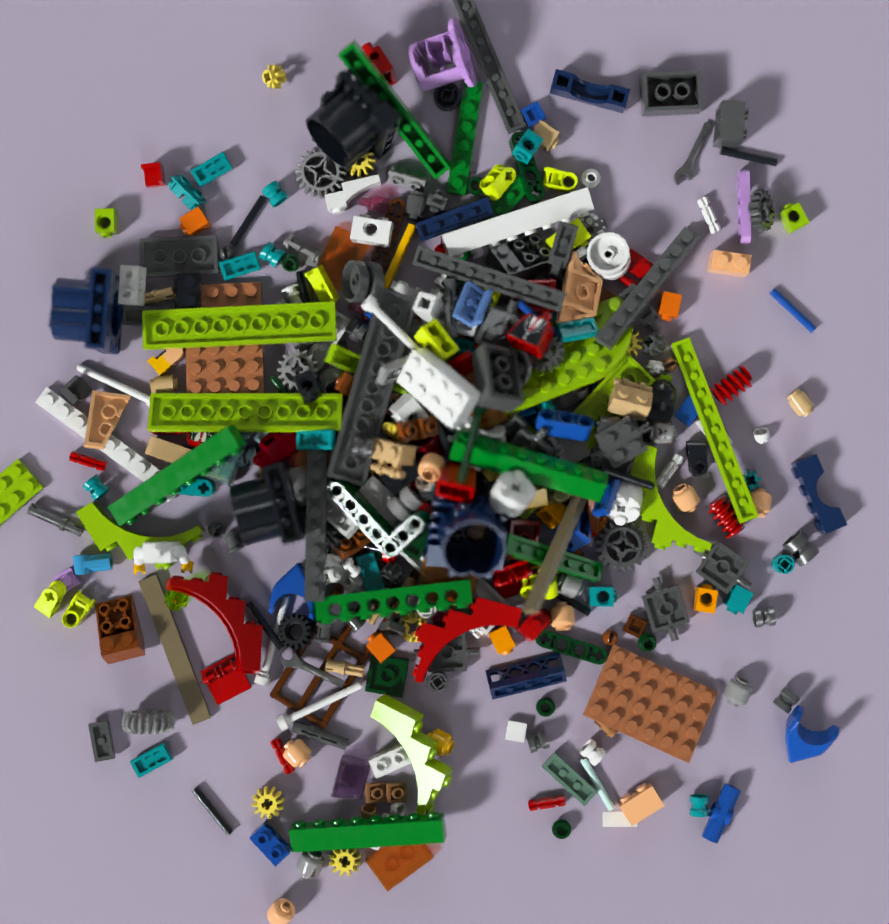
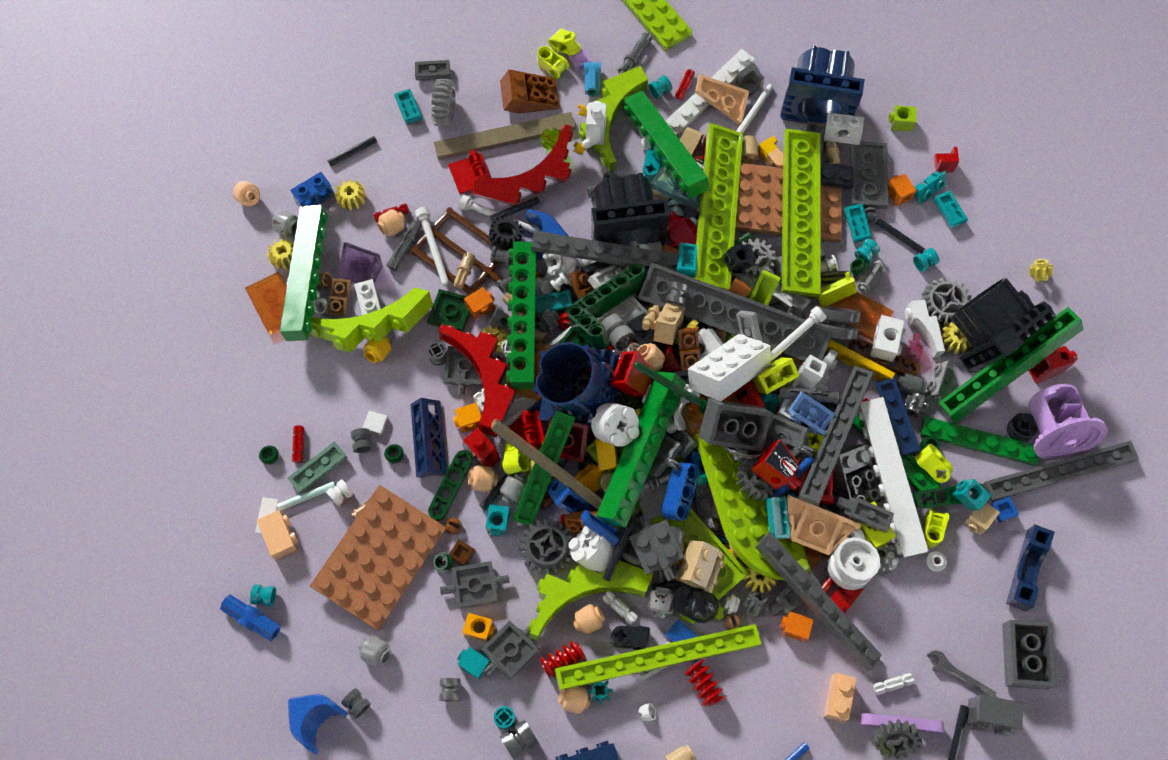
camera: 100 degrees right, 20 degrees down
flat silver piece [280,651,345,688] -> none

